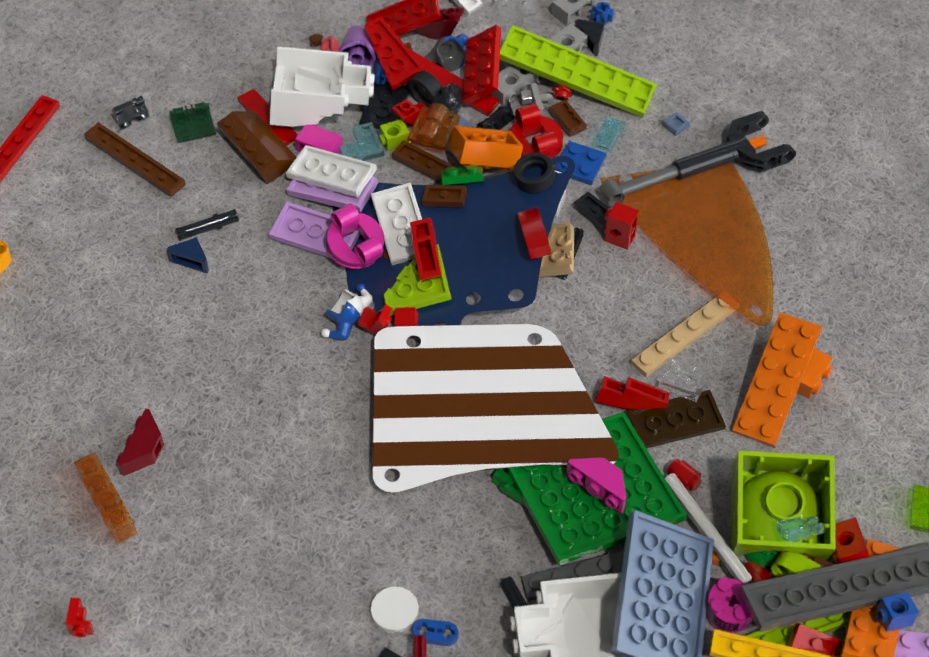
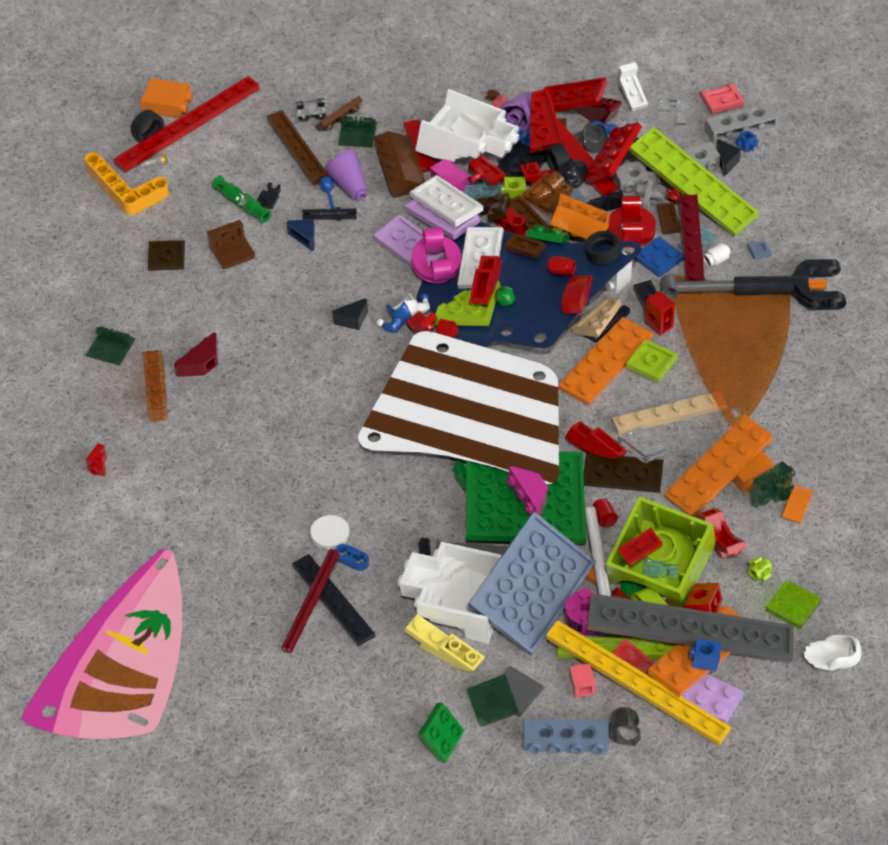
camera: 25 degrees right, 5 degrees down
none -> clear green hinge [86,326,135,366]
none -> dark brown tile [148,240,185,271]
none -> reddish brown bracket [207,220,255,269]
none -> green piece [212,175,272,224]
none -> black plate [257,182,281,210]
none -> reddish brown plate [315,96,363,132]
none -> blue hinge [319,177,336,209]
none -> medium lavender cone [325,150,368,200]
none -> black slope [332,298,368,330]
none -> red plate [468,155,505,187]
none -> dark brown plate [475,193,510,221]
none -> red piece [494,207,526,236]
none -> green piece [495,286,515,306]
none -> red brick [547,256,576,276]
none -> orange plate [558,317,653,406]
none -> red plate [617,528,663,567]
none -> lime plate [626,339,678,383]
none -> dark red plate [679,195,705,281]
none -> red arch [697,507,746,558]
none -> white brick [703,243,730,267]
none -> lime gear [747,556,772,581]
none -> clear green plate [751,461,795,508]
none -> orange slope [782,485,814,524]

